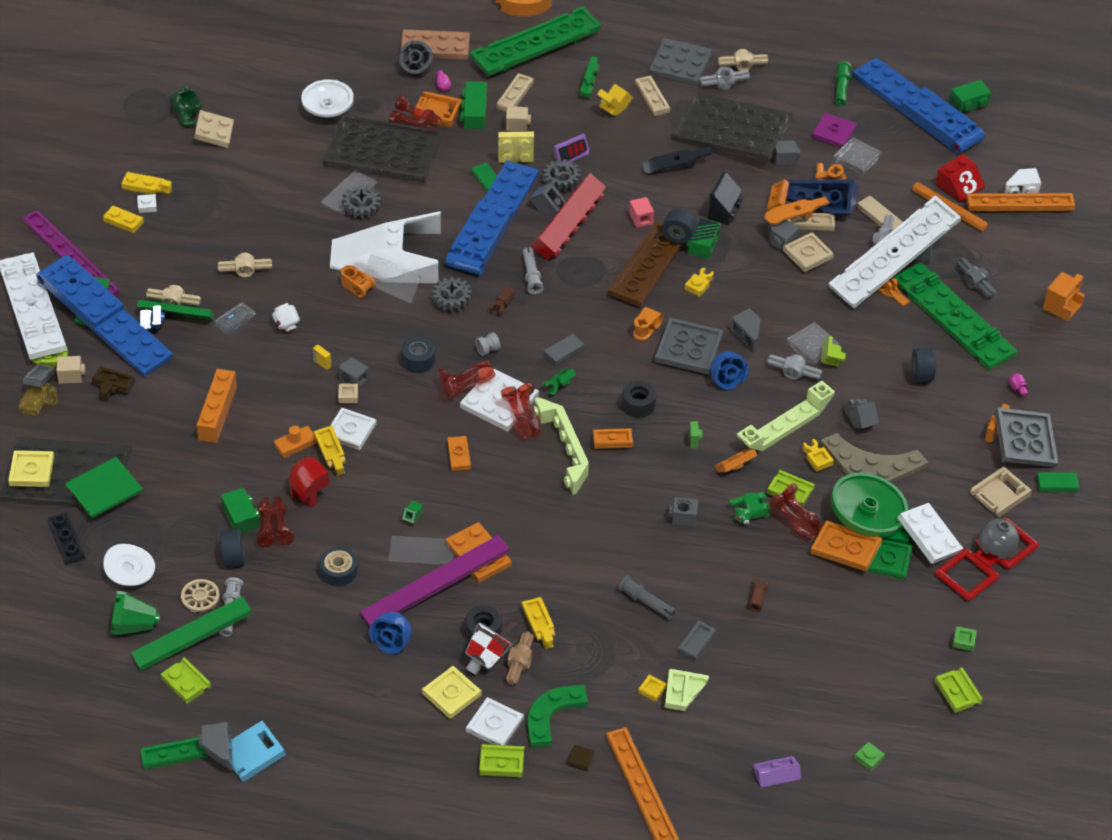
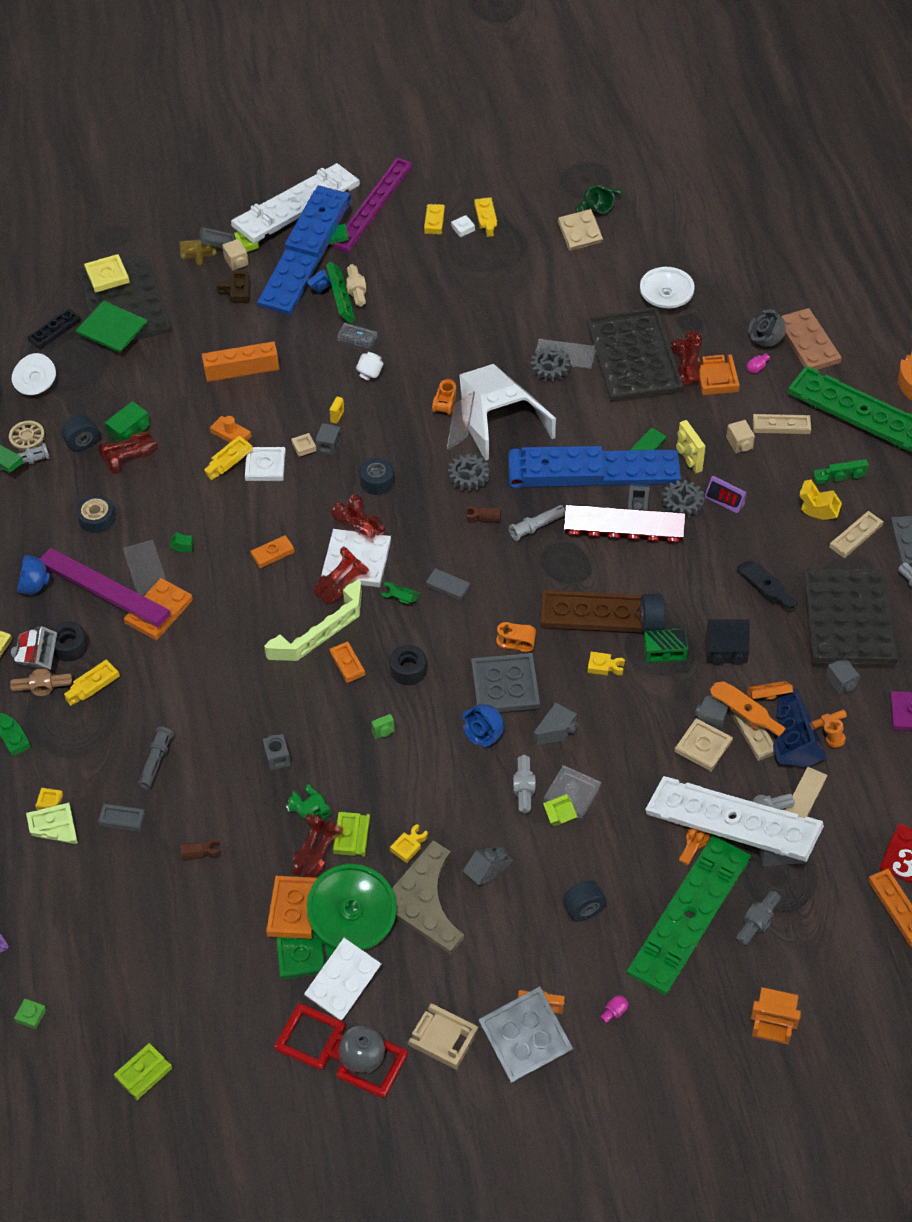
camera: 70 degrees right, 5 degrees up
tan axle [218,253,272,277] -> none
red brick [289,457,329,508] -> none
green brick [461,81,487,130] -> none
light grey wheel [475,332,501,356] -> none
coral brick [629,197,654,228] -> none
orange plate [715,449,757,472] -> none
yellowish green slope [737,381,835,451] -> none
clear plate [833,137,882,175] -> none
orange axle [912,182,988,231] -> none
bright green plate [953,626,977,651] -> none
green tile [1037,472,1079,492] -> none

